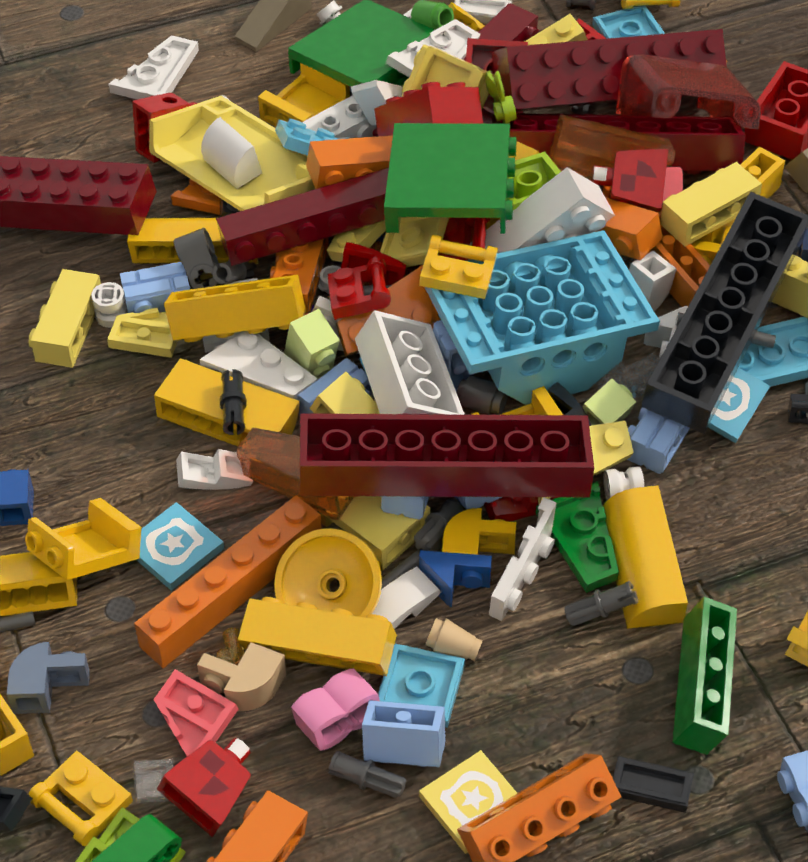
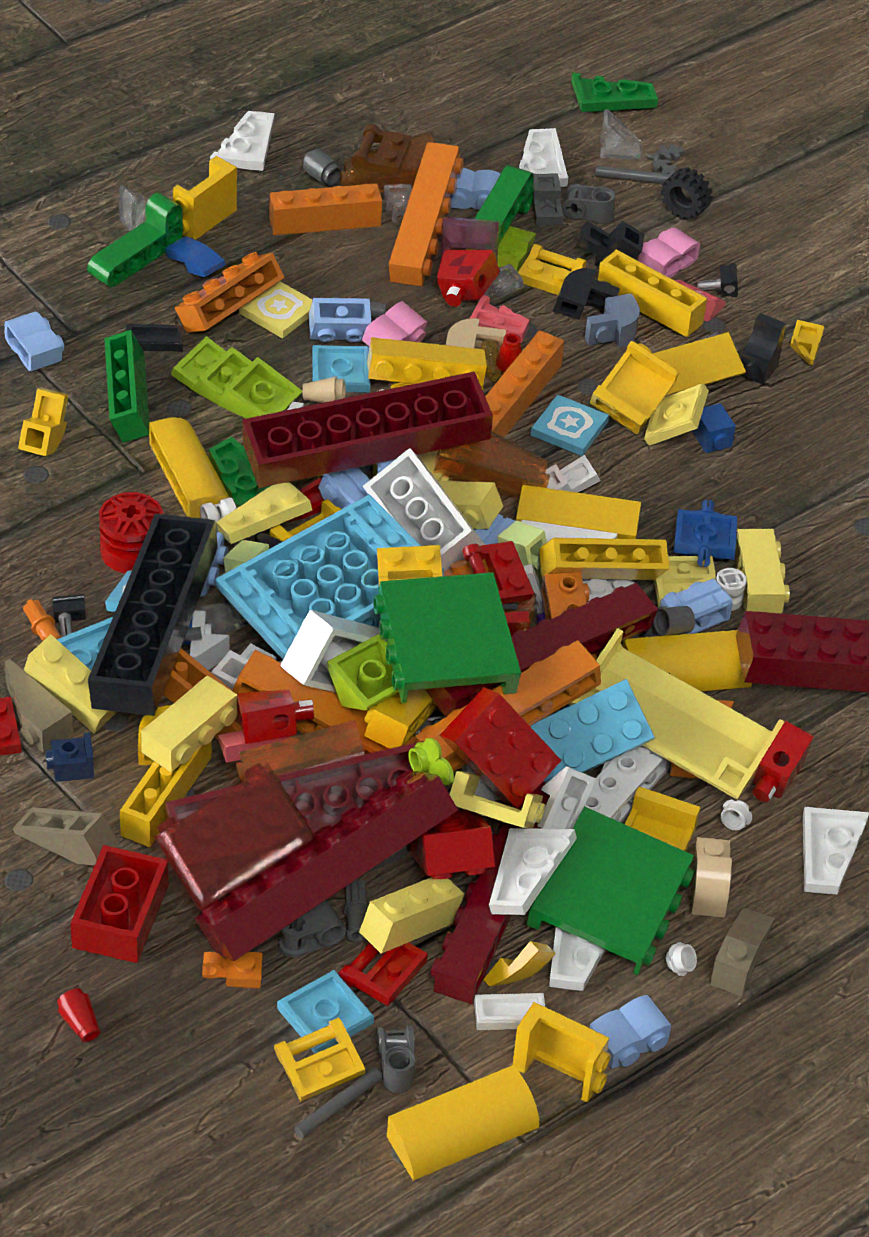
camera: 160 degrees right, 5 degrees down
white brick [201,117,262,189] -> none
black pin [220,369,247,435] -> none
bright green brick [411,0,454,30] -> none
dark grey axle [564,581,638,625] -> none
none -> red wheel [99,492,163,574]
none -> lime slope [171,336,303,419]
none -> clear pink plate [440,217,499,264]
none -> red cone [496,333,522,375]
none -> black brick [553,268,620,320]
none -> light yellow tile [644,383,709,446]
none -> blue plate [674,500,737,567]
none -> tan brick [691,837,732,917]

